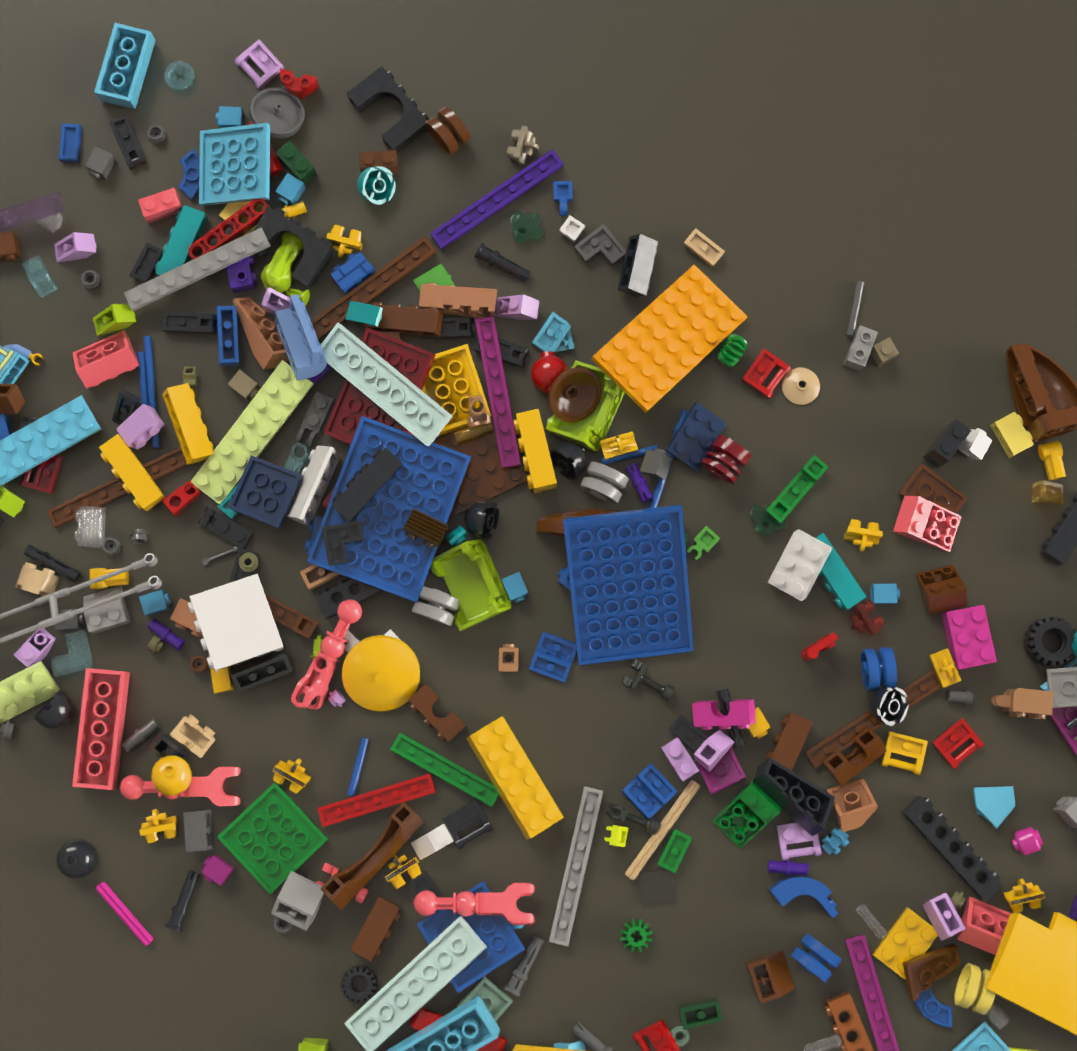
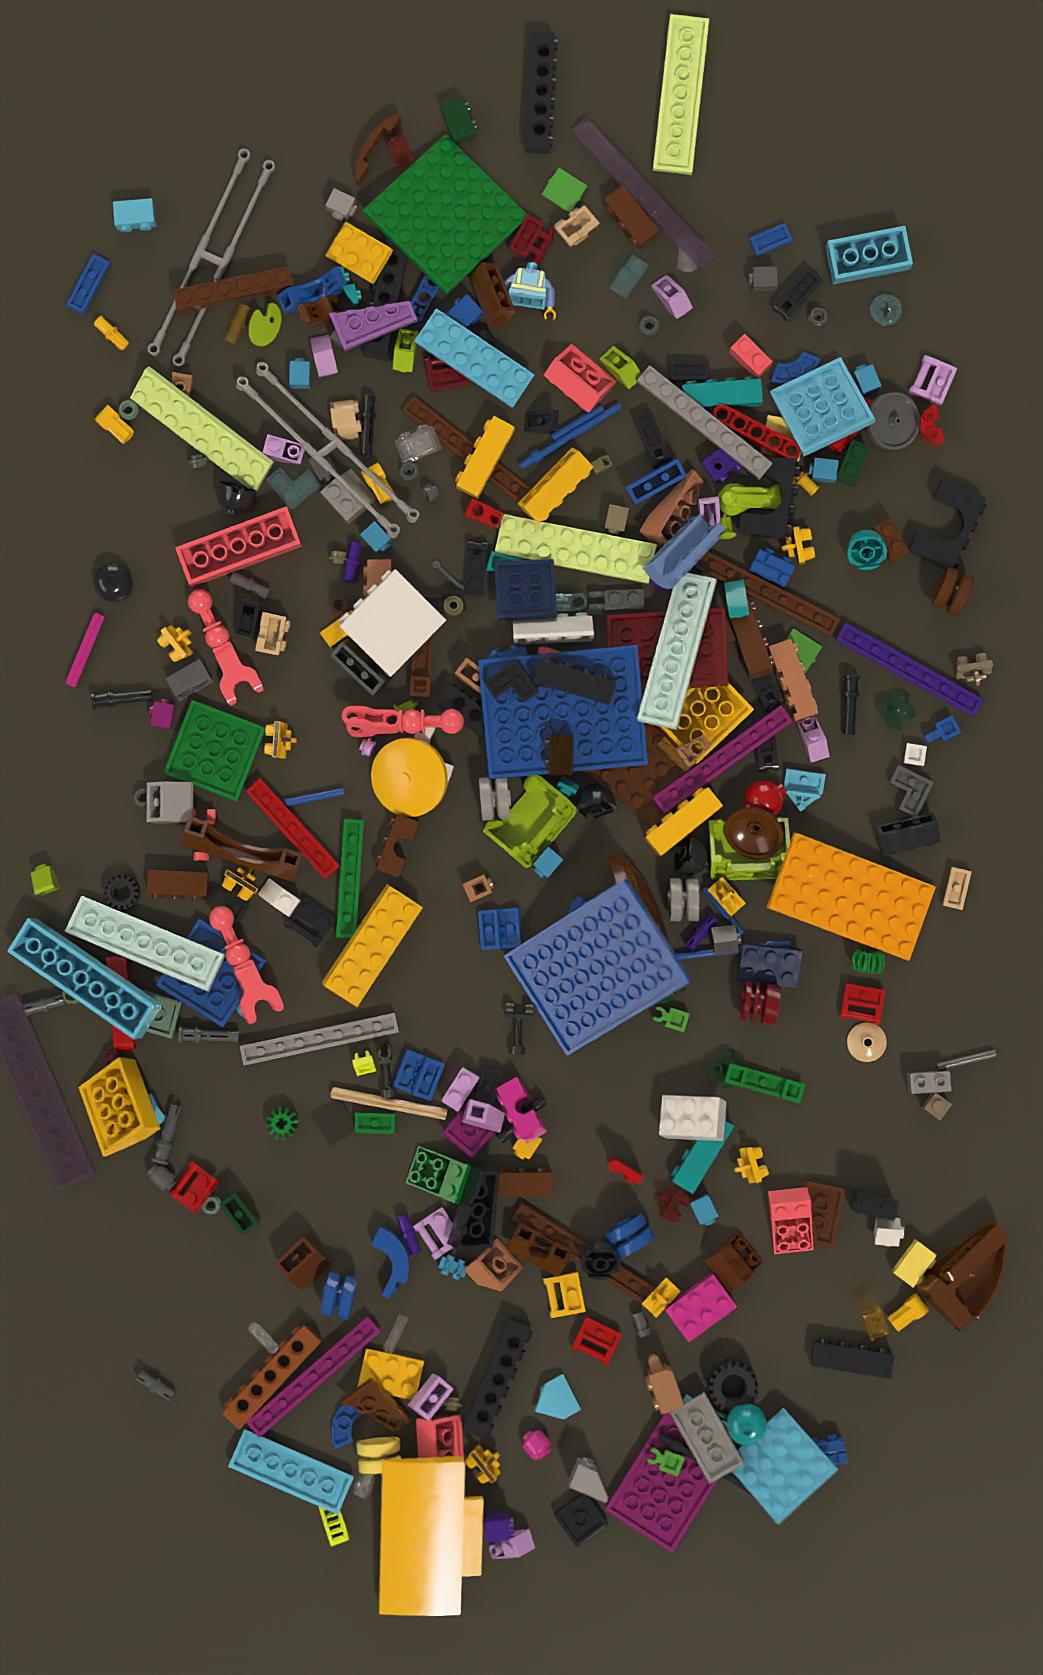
camera: 70 degrees right, 5 degrees up
lavender brick [117,404,165,449] -> none
yellow cylinder [151,755,192,796] -> none

